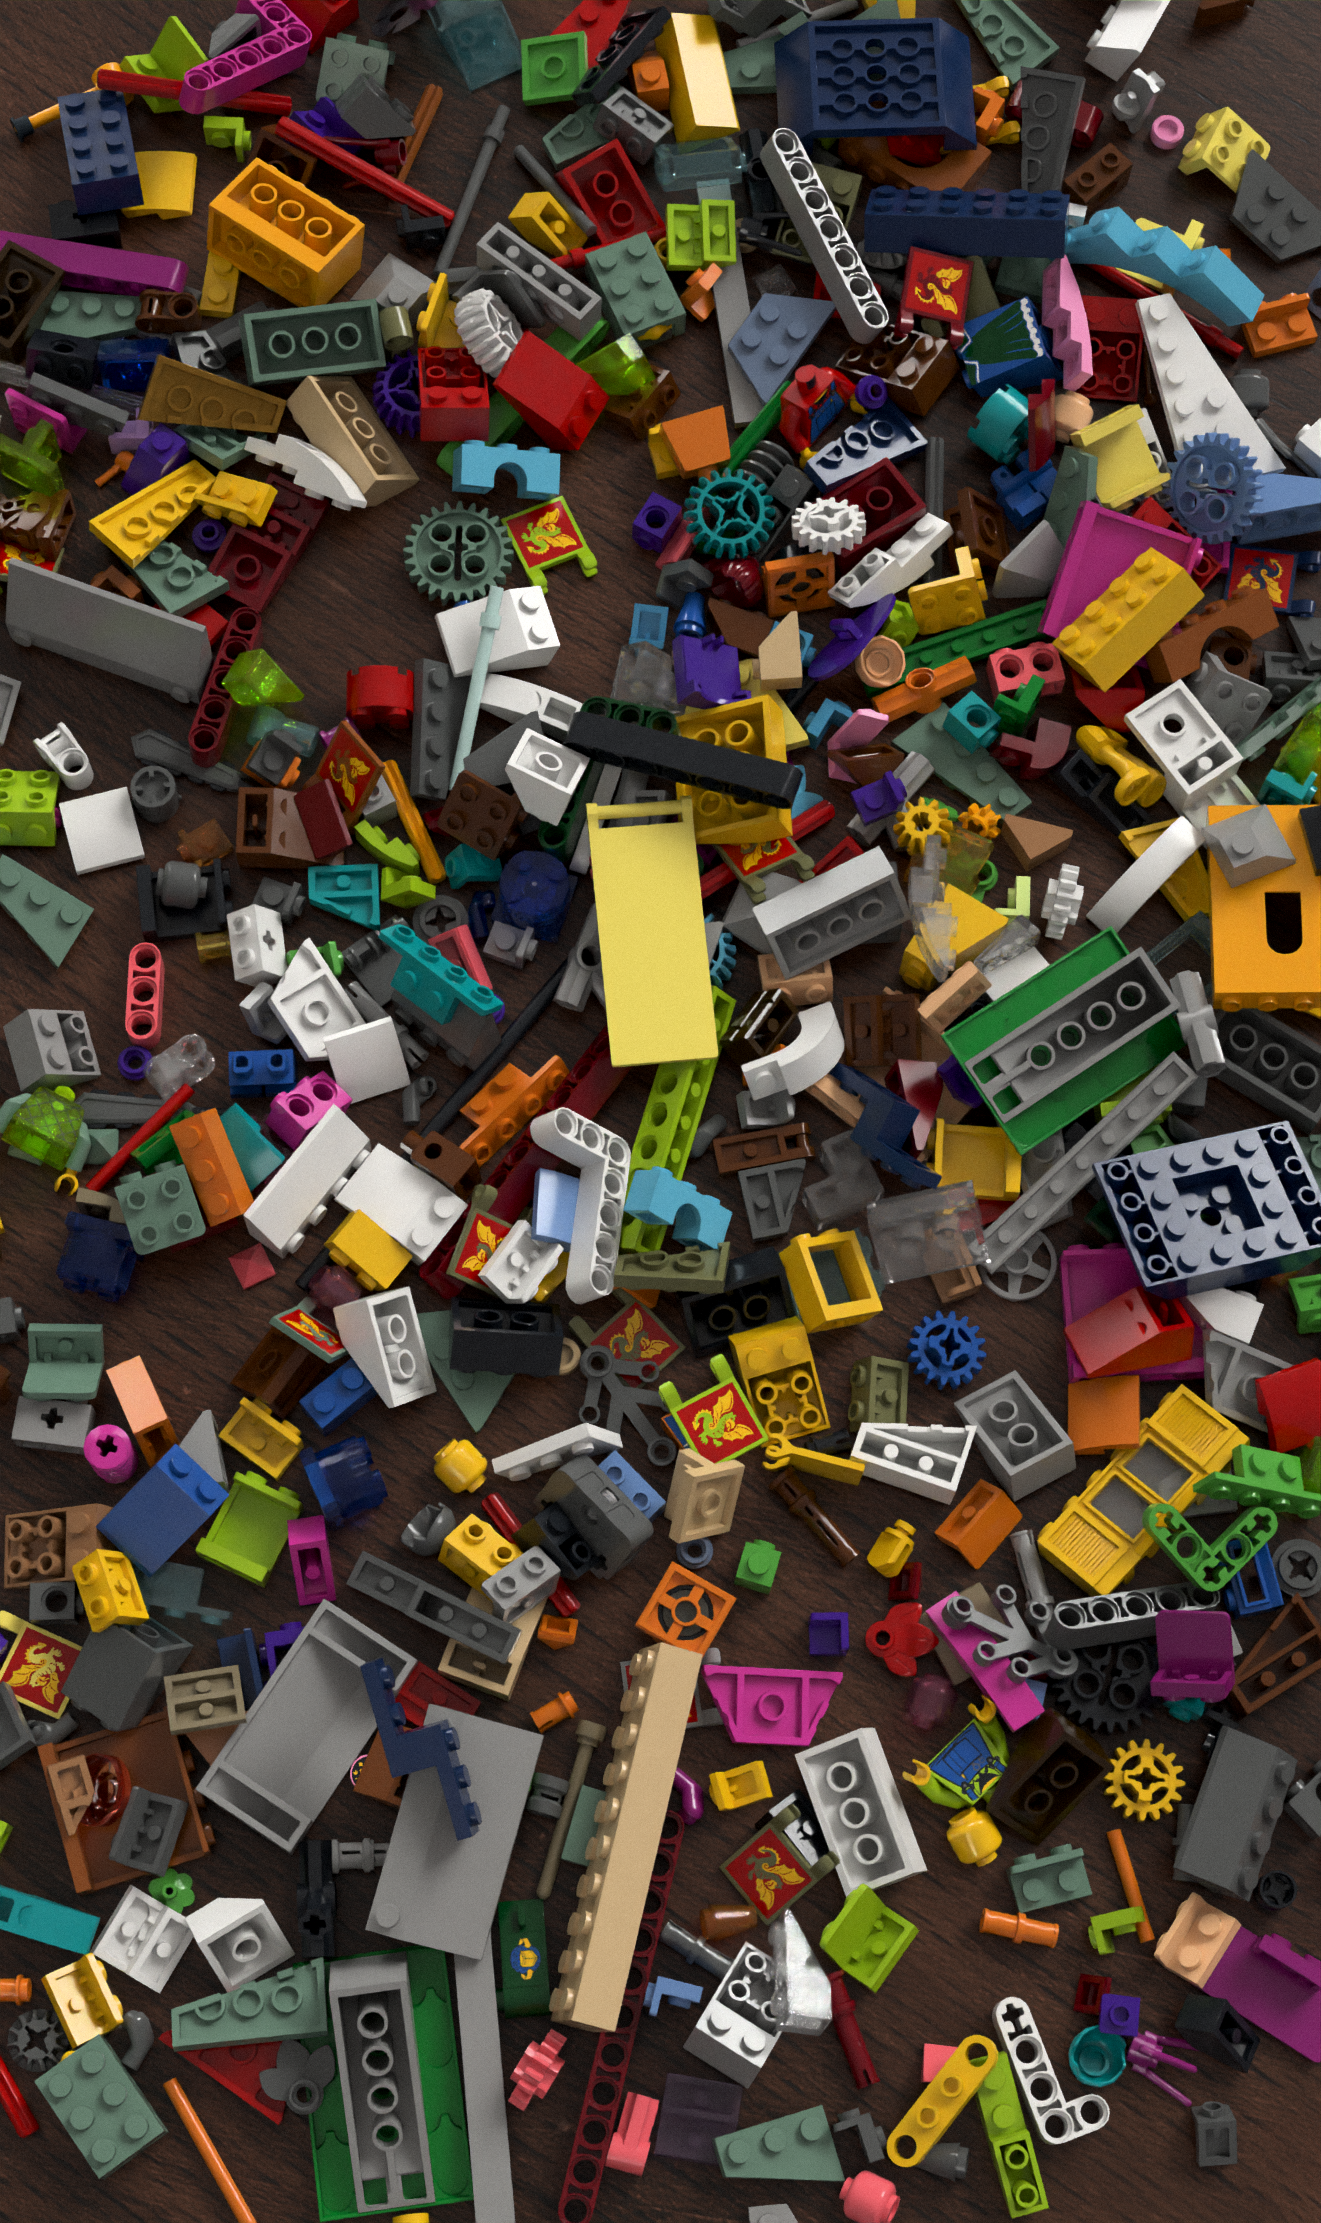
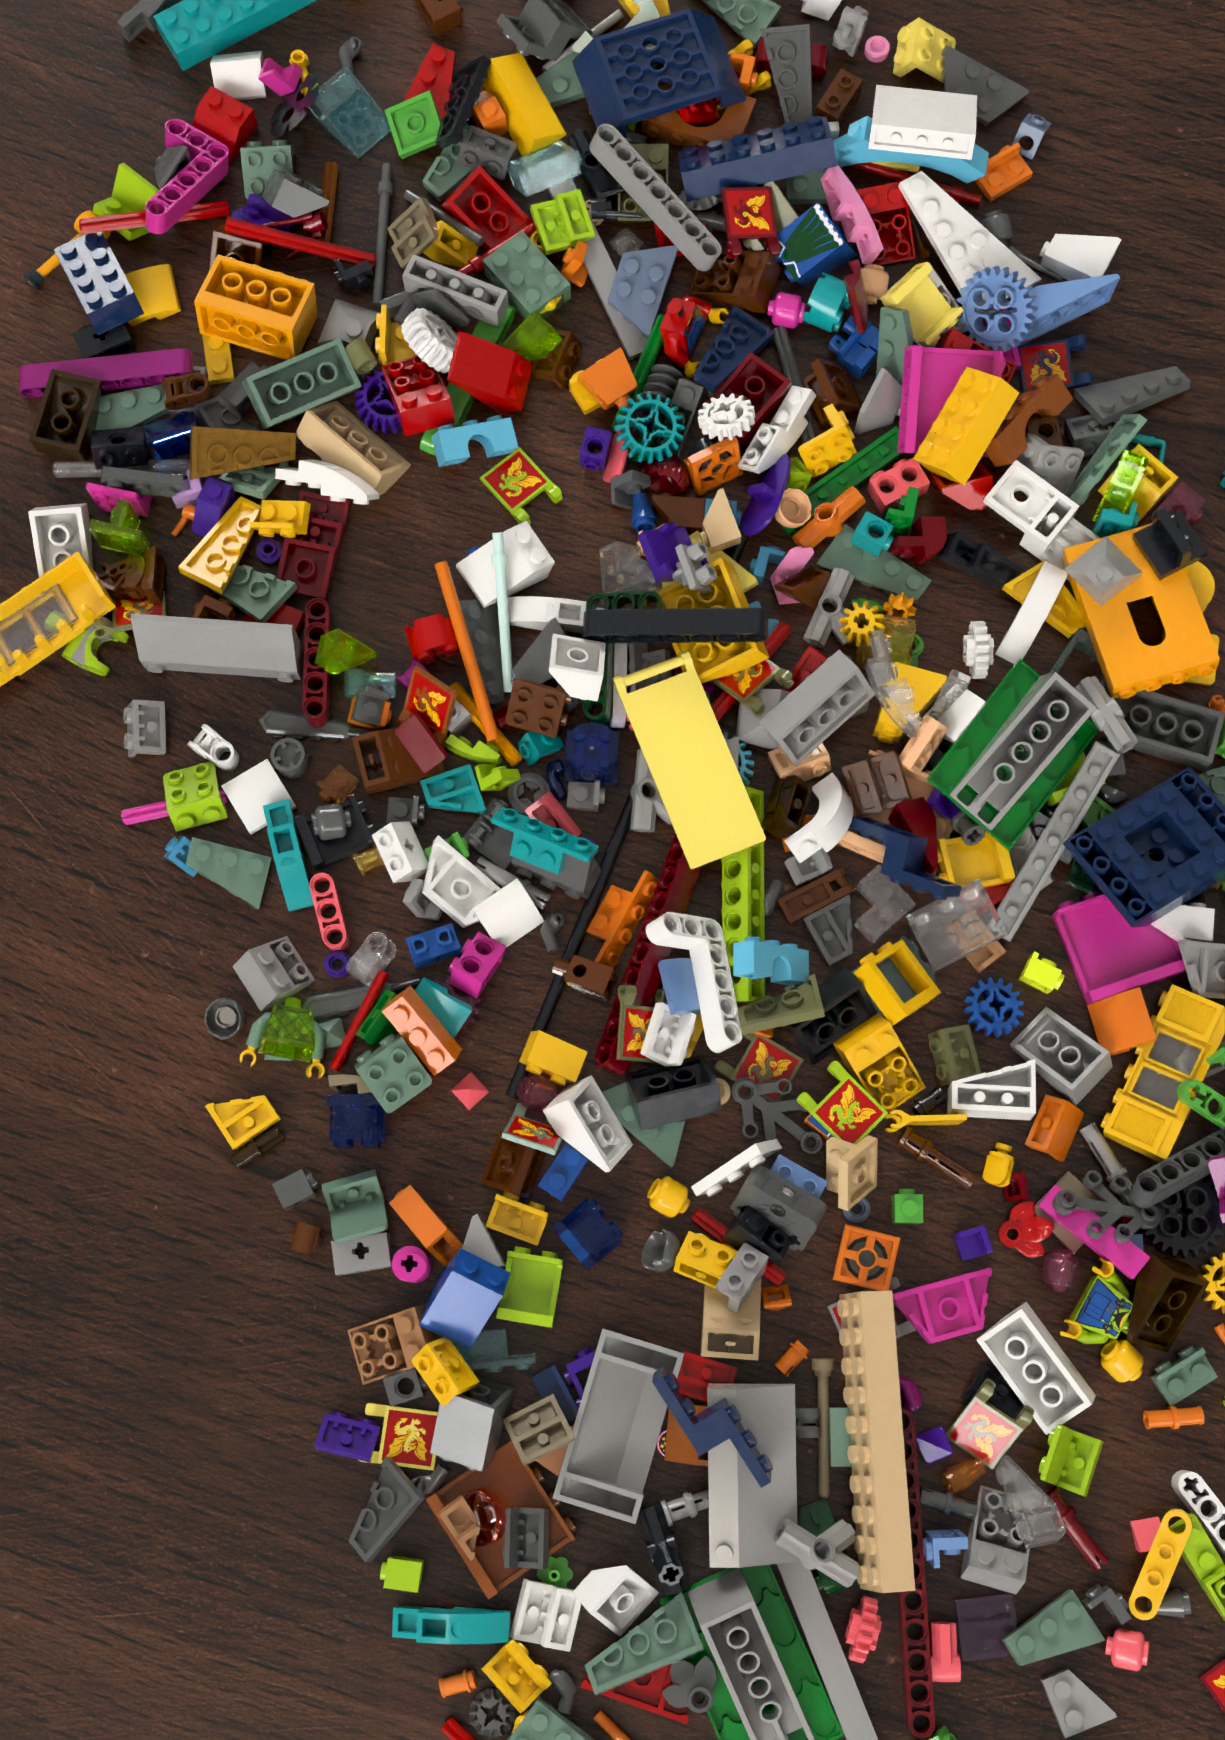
camera: 10 degrees left, 5 degrees up
lime bracket [203,116,251,162] -> none
white slope [243,1104,371,1259] -> none
dark pink slope [287,1515,336,1606] -> none
white slope [334,1143,468,1266] -> none
dark grey bracket [346,1551,523,1664] -> none
sand green gear [403,501,514,606] -> none
dark azure bracket [629,603,669,655] -> none
yellow bracket [709,1761,773,1811] -> none
dark purple bracket [850,770,907,827] -> none
dark purple plate [855,375,887,409] -> none
light grey wheel [977,1230,1057,1302] -> none
yellowish green bracket [994,876,1031,931] -> none
medium nougat slope [1001,814,1073,872] -> none
red slope [1063,1286,1195,1379] -> none
yellow piece [1076,725,1167,807] -> none
none -> teal slope [263,799,314,912]
none -> dark tan slope [387,197,438,269]
none -> orange piece [435,561,500,743]
none -> light grey hips [672,542,718,594]
none -> dark pink head [767,292,806,329]
none -> light grey piece [774,1519,861,1588]
none -> white panel [868,85,977,160]
none -> dark purple slope [916,1425,954,1465]
none -> dark grey bush [951,811,985,846]
none -> neon yellow brick [1018,951,1065,994]

